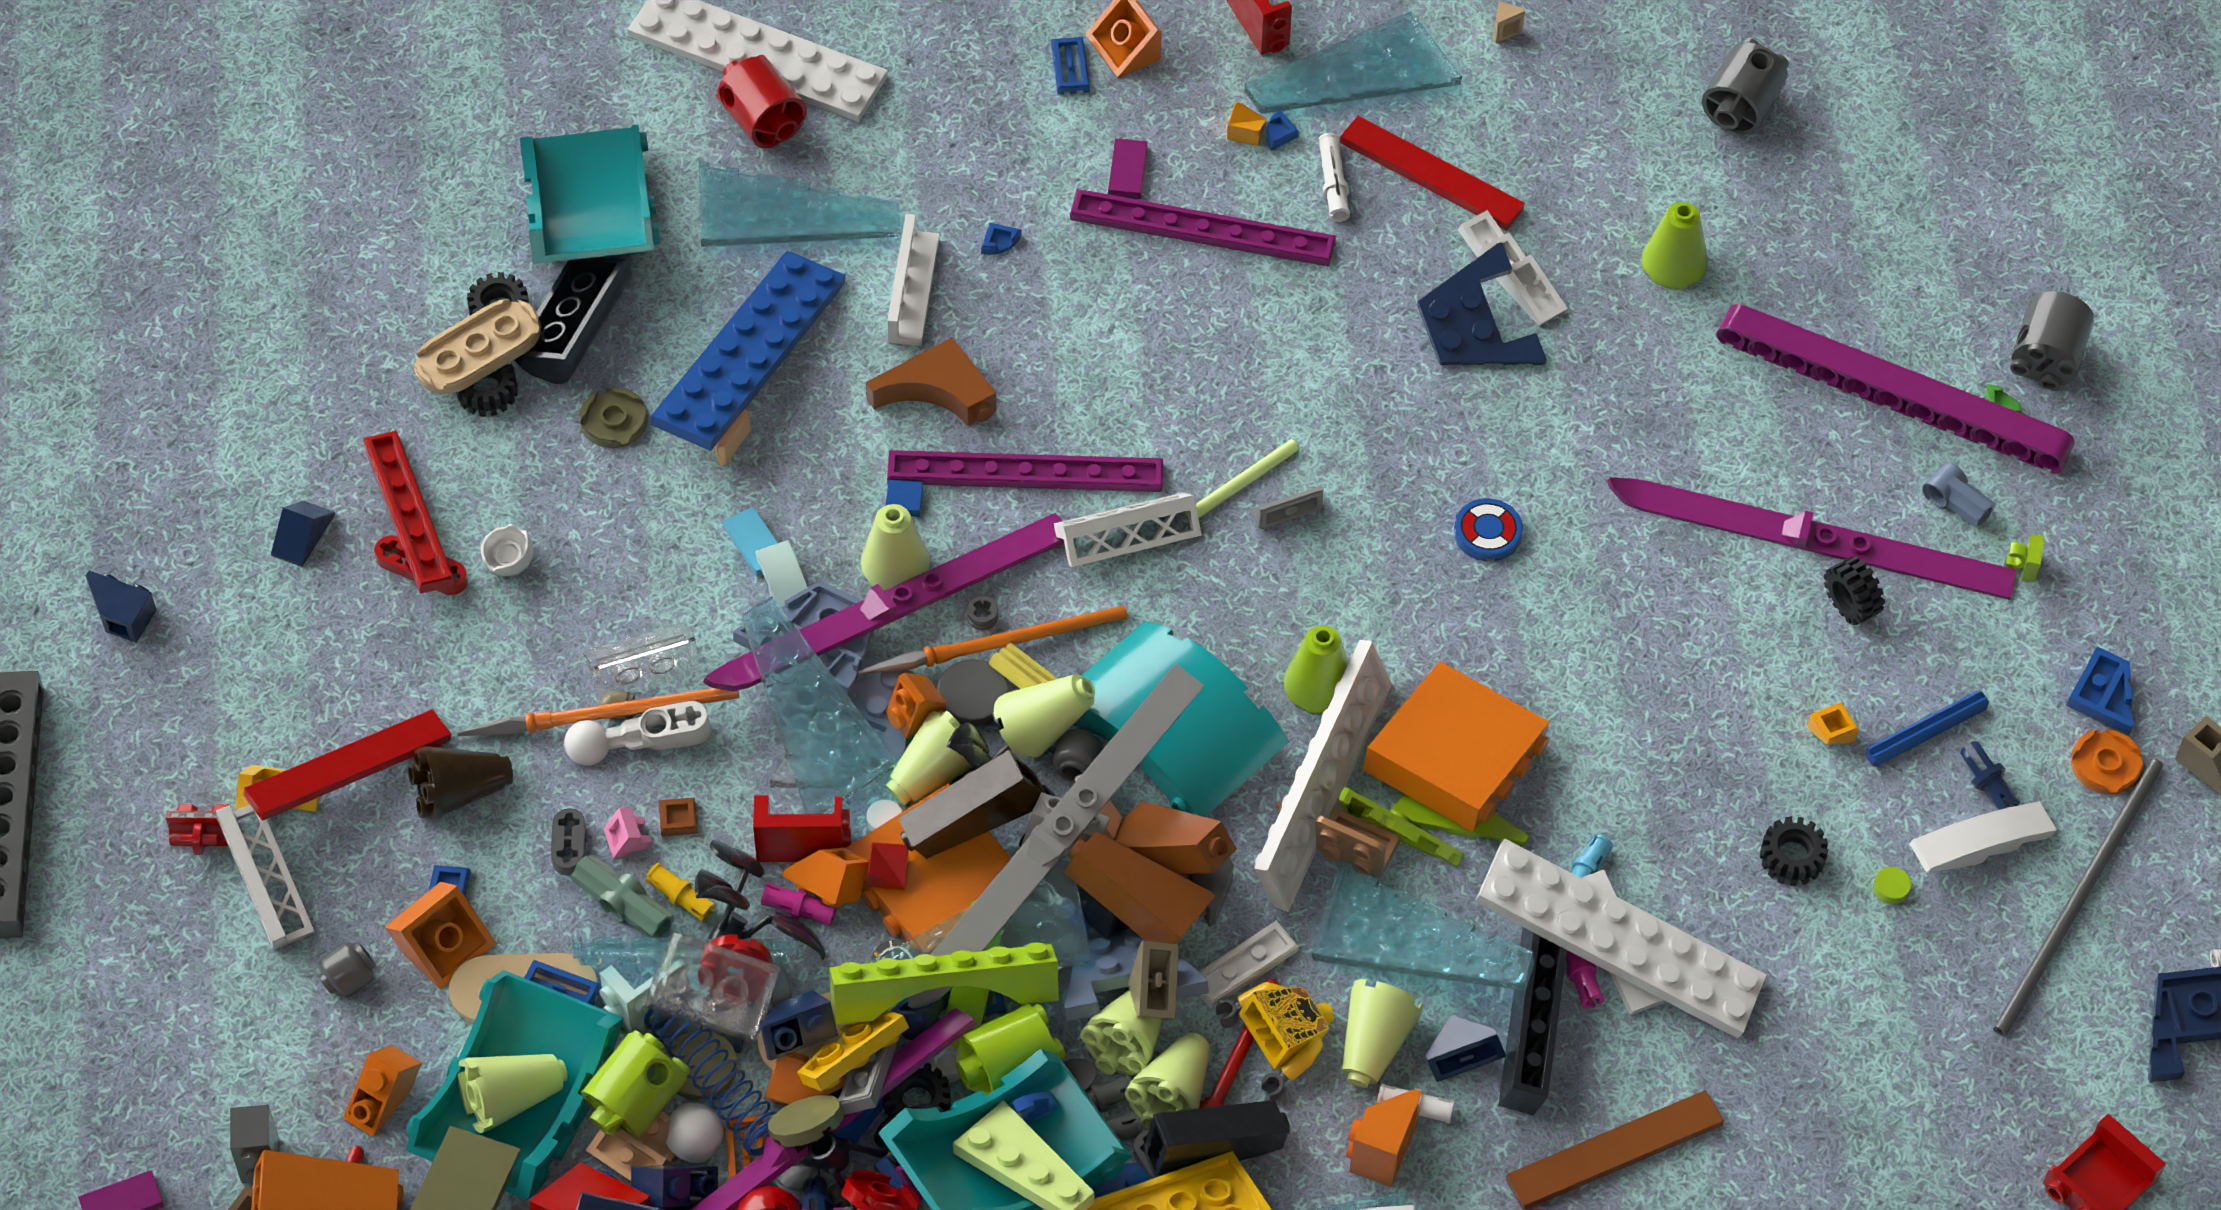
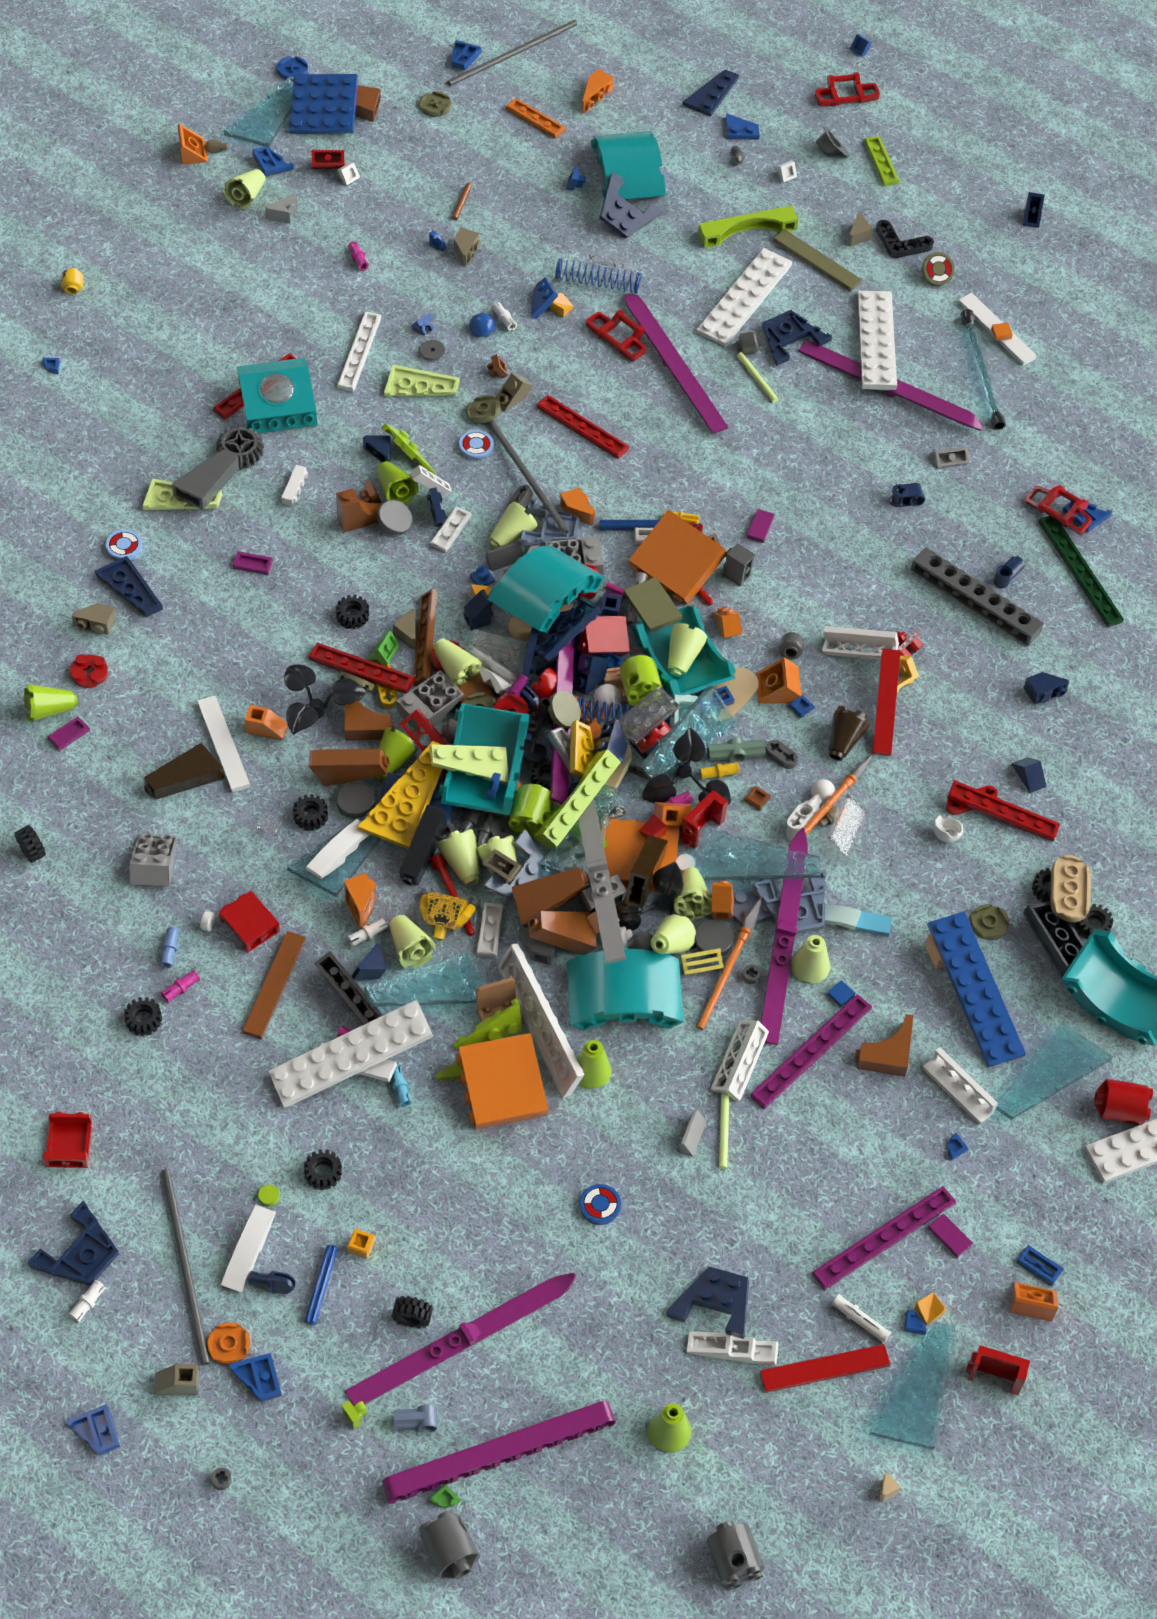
camera: 130 degrees right, 0 degrees up
bright pink tile [604,808,651,858] -> none

